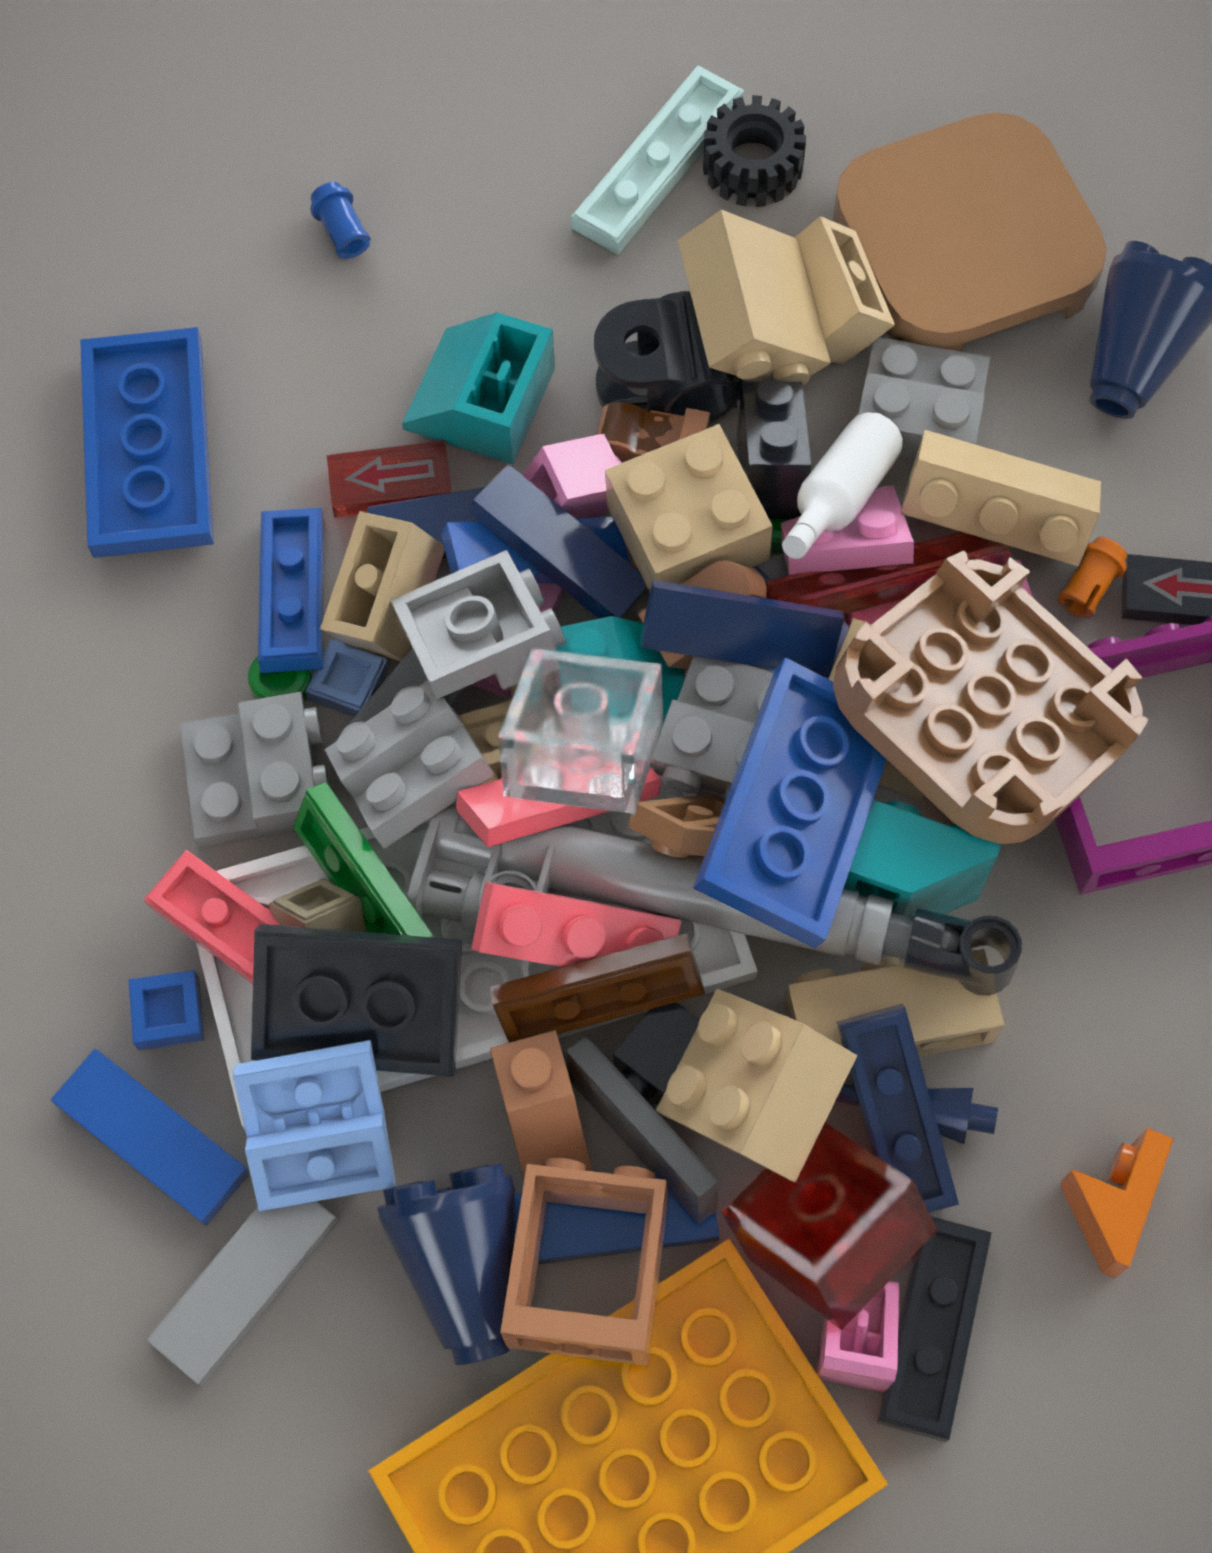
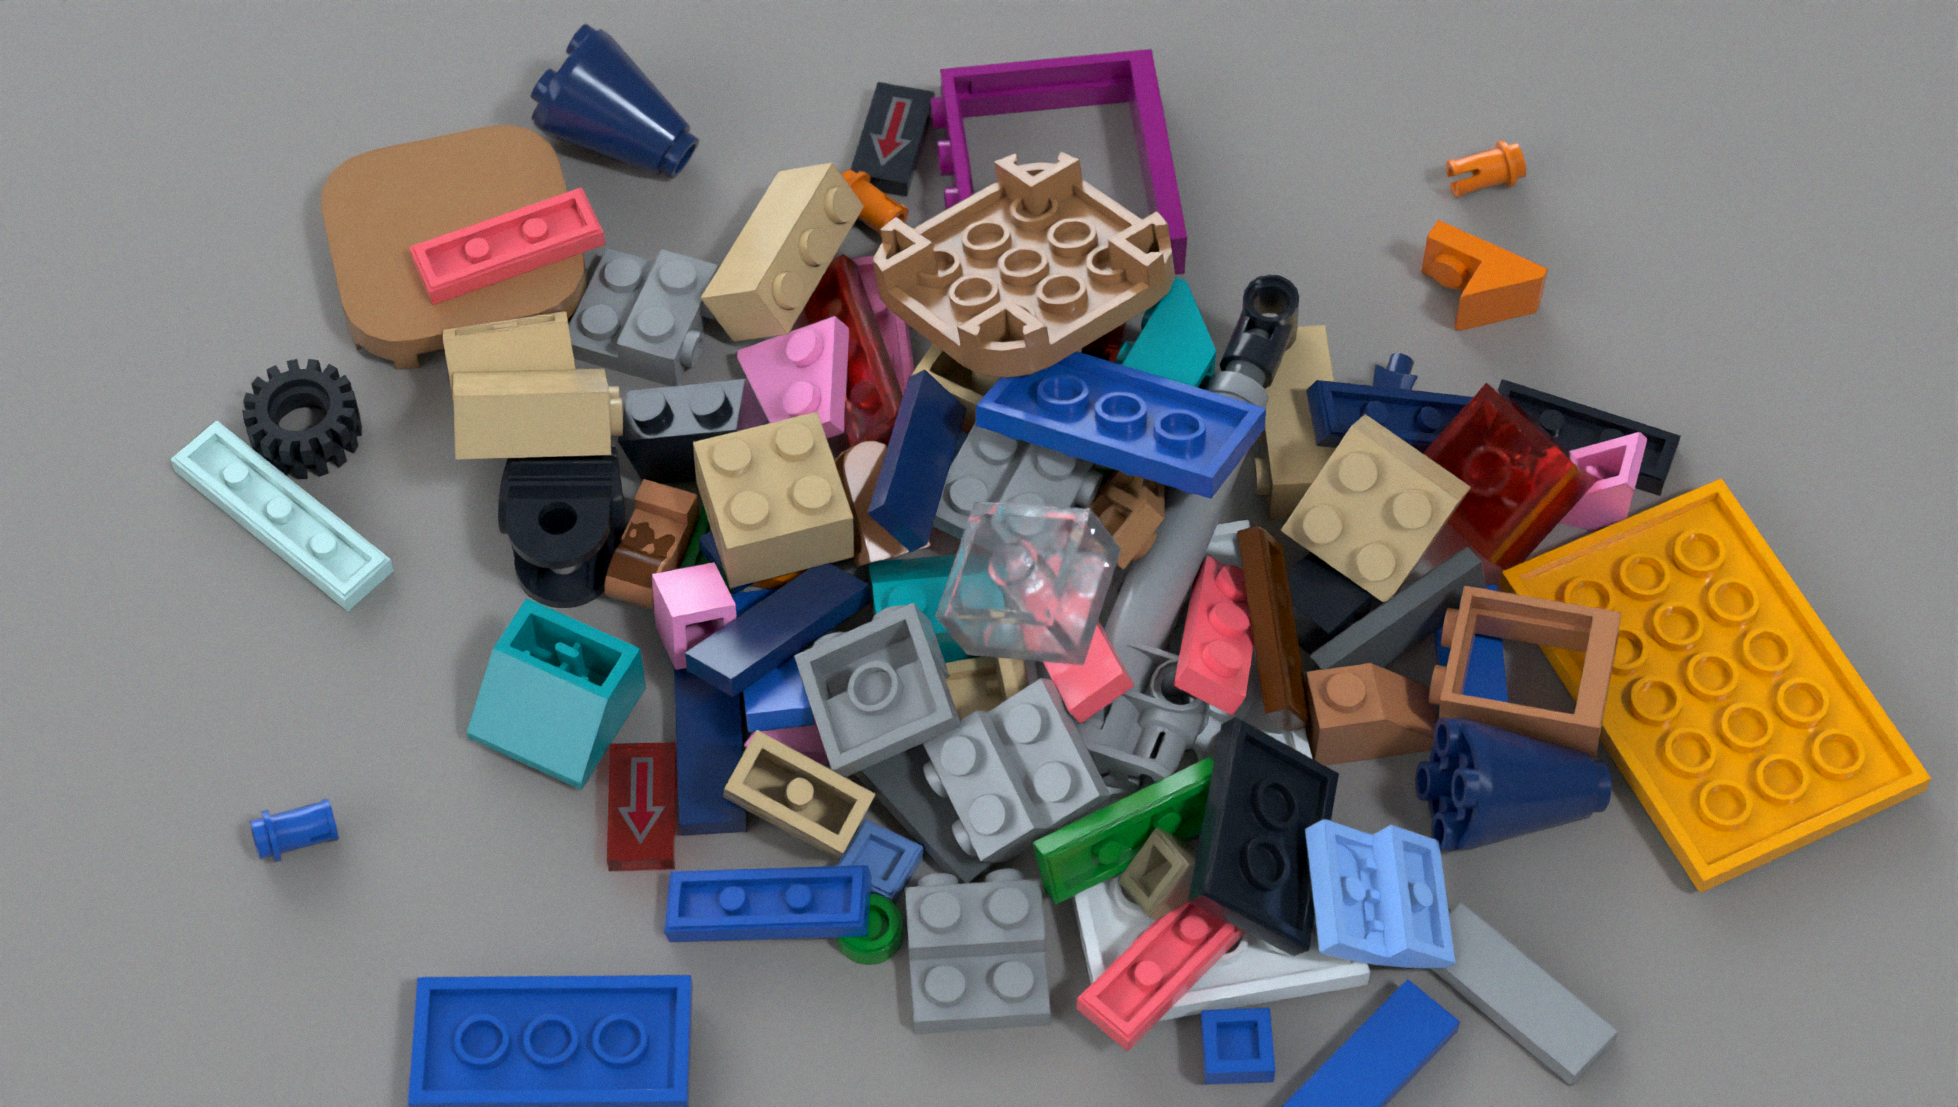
camera: 85 degrees left, 10 degrees down
white piece [782,412,902,559] -> none
none -> coral tile [409,187,605,305]

